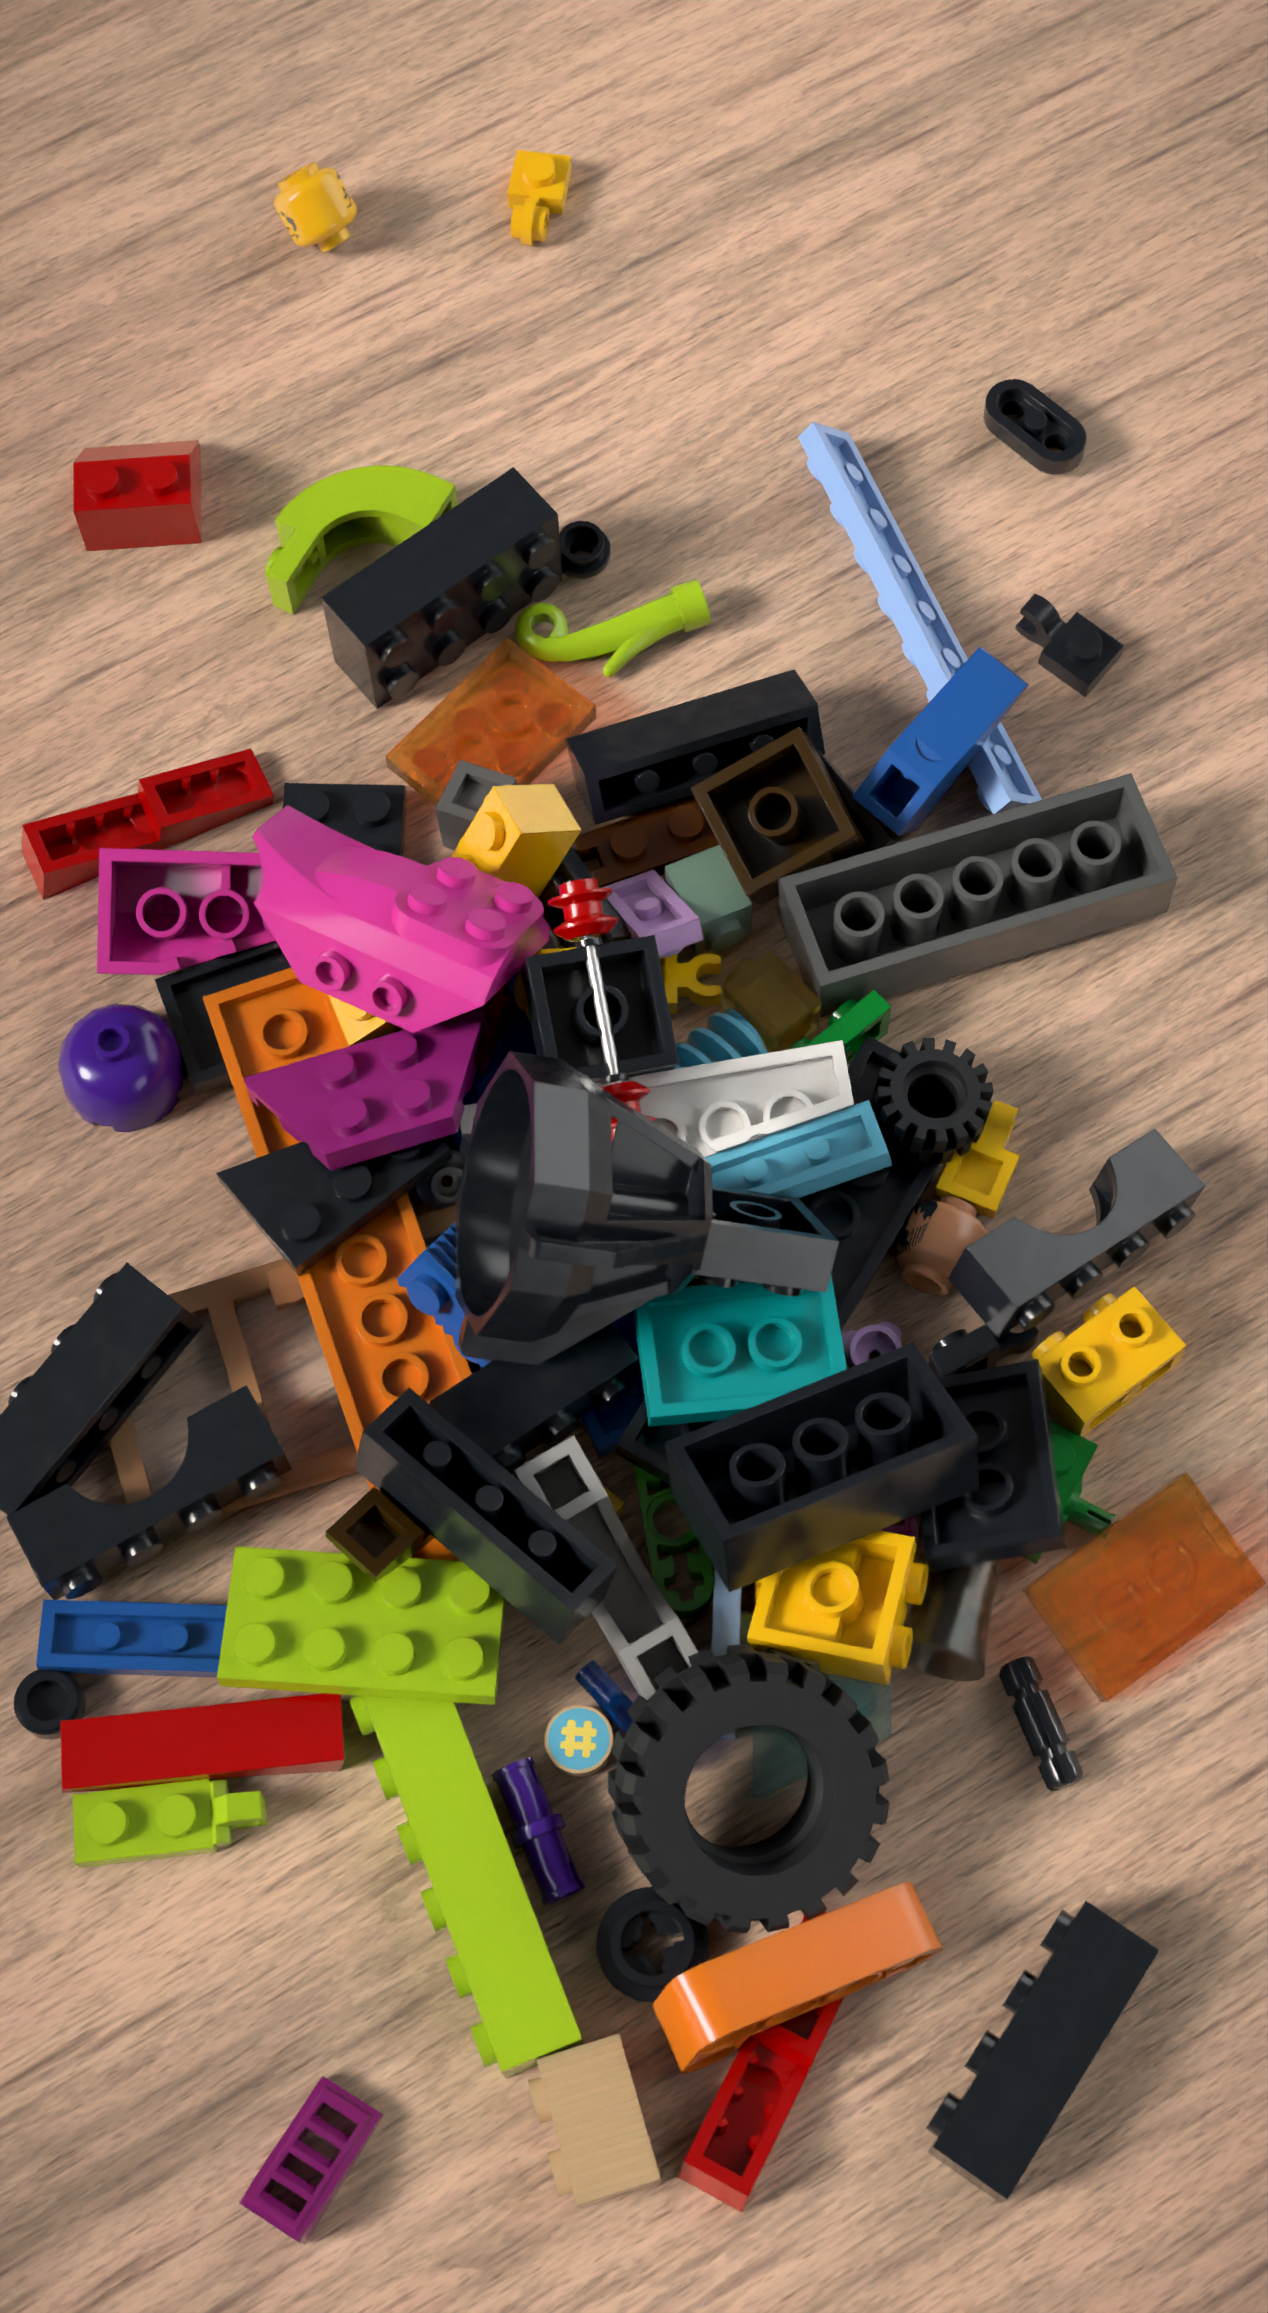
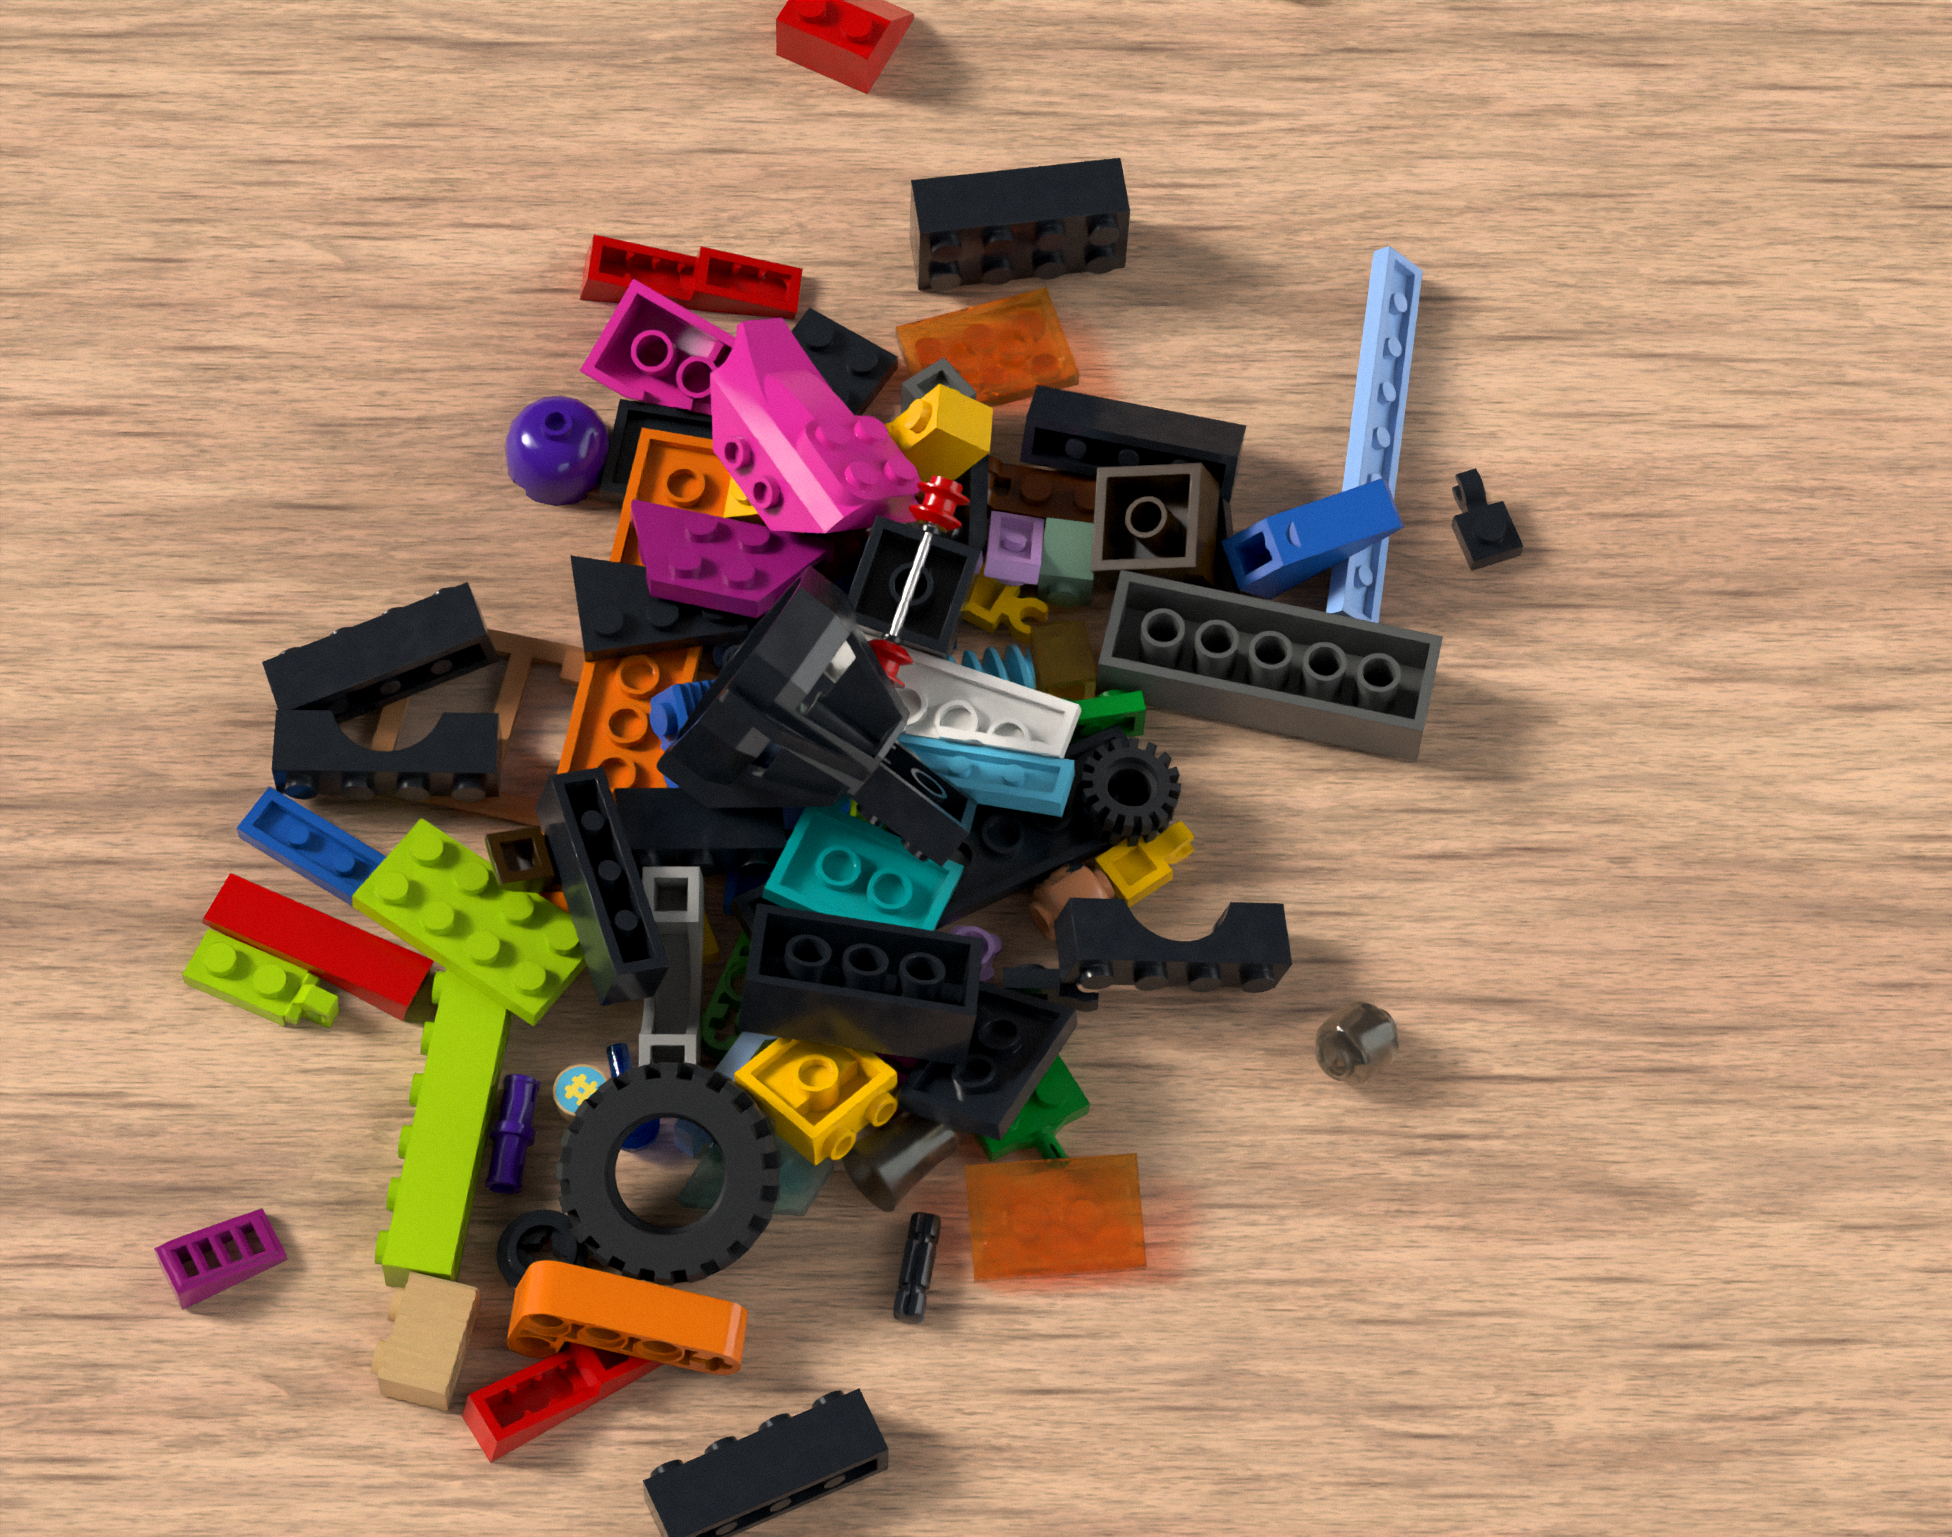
camera: 25 degrees right, 5 degrees down
black tile [14,1669,86,1739] -> none
lime arch [265,465,458,615] -> none
lime plant [515,579,711,678] -> none
black plate [559,521,611,579] -> none
black plate [983,379,1086,475] -> none
yellow brick [1031,1286,1187,1437] -> none

